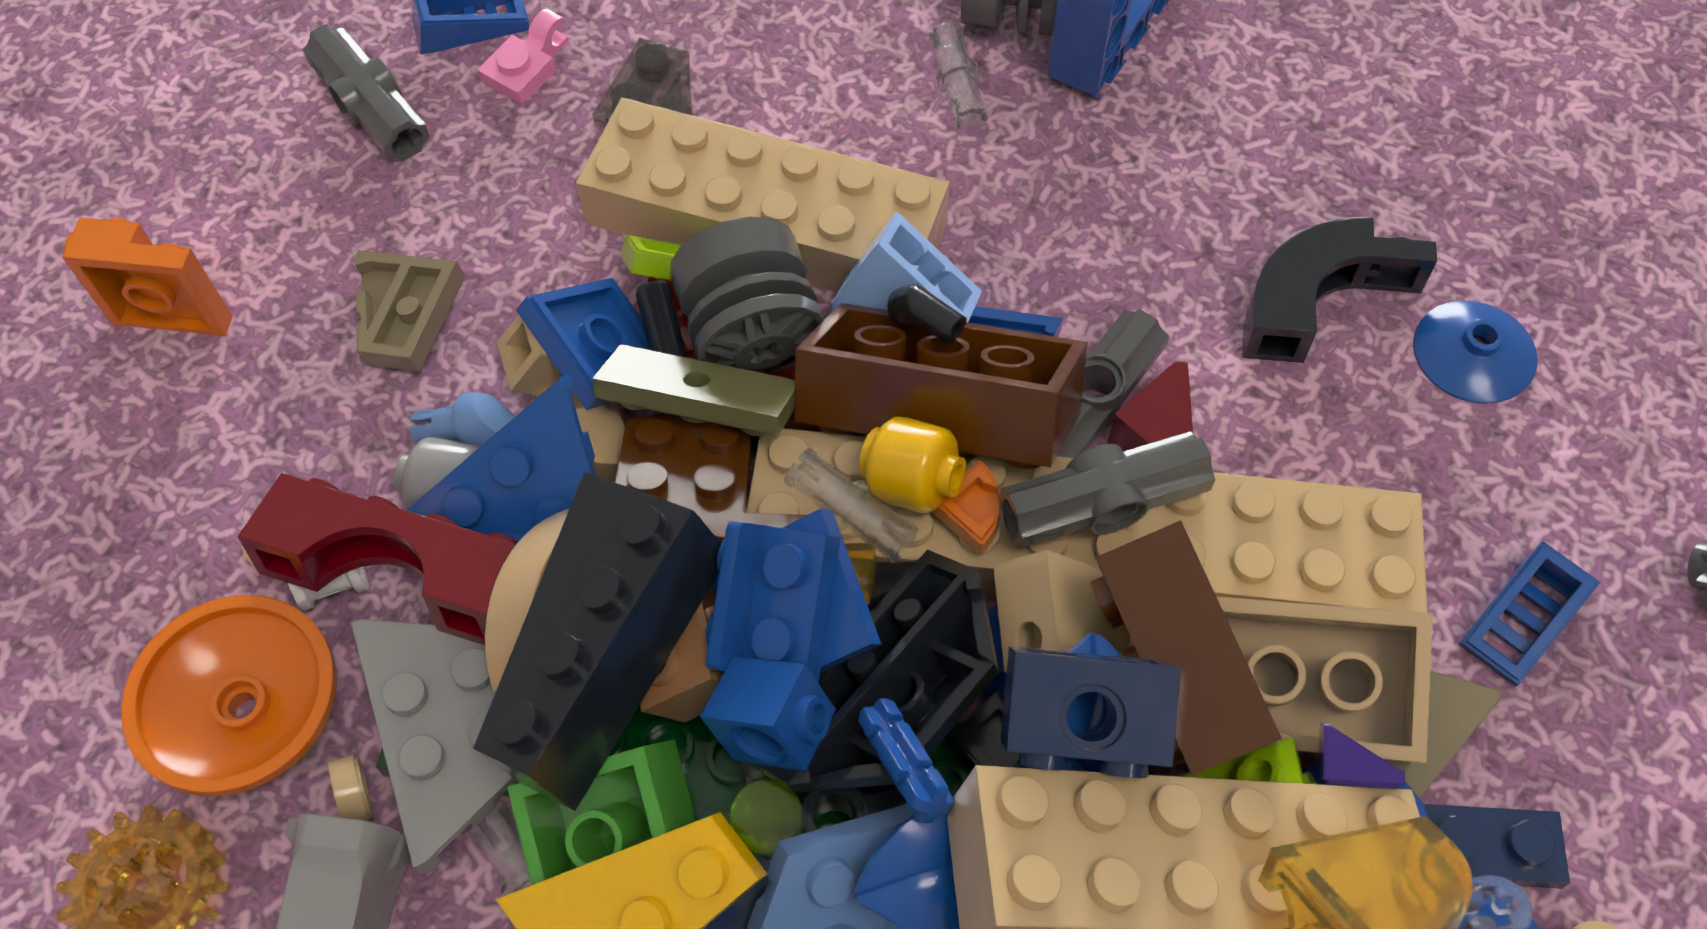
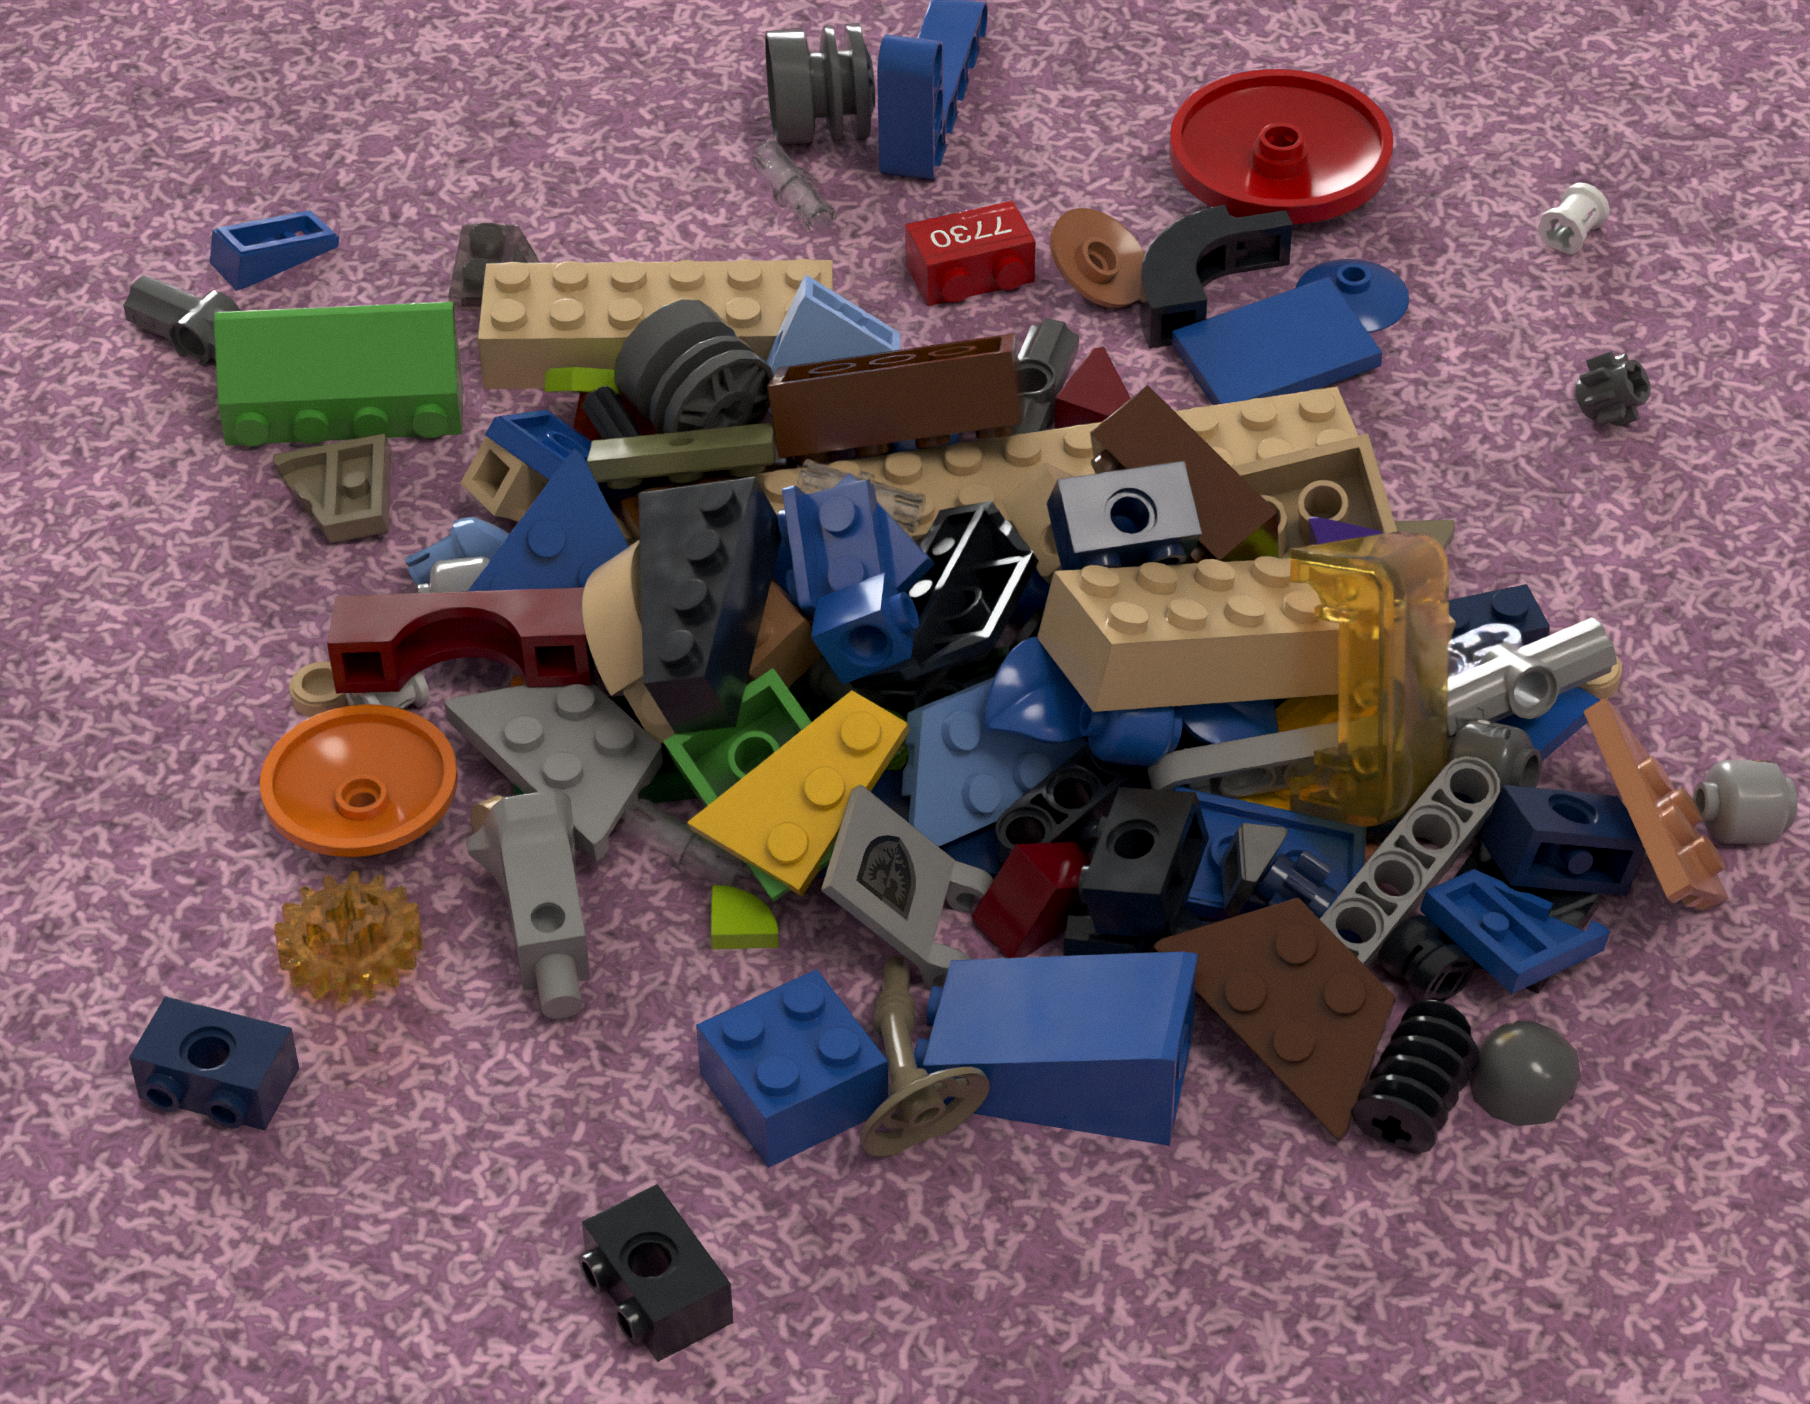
camera: 20 degrees left, 15 degrees down
orange plate [62,217,233,336] -> none
bright pink plate [477,9,569,104] -> none
blue axle [858,698,954,823] -> none
yellow head [859,417,966,513] -> none
black arm [887,283,967,345] -> none
orange tile [932,460,1001,556] -> none
dark grey piece [999,432,1215,549] -> none
blue slope [1459,541,1601,687] -> none
none -> bright green slope [214,301,464,446]
none -> red brick [905,200,1036,306]
none -> nougat dish [1050,208,1145,308]
none -> red dish [1169,69,1394,224]
none -> blue tile [1172,277,1382,405]

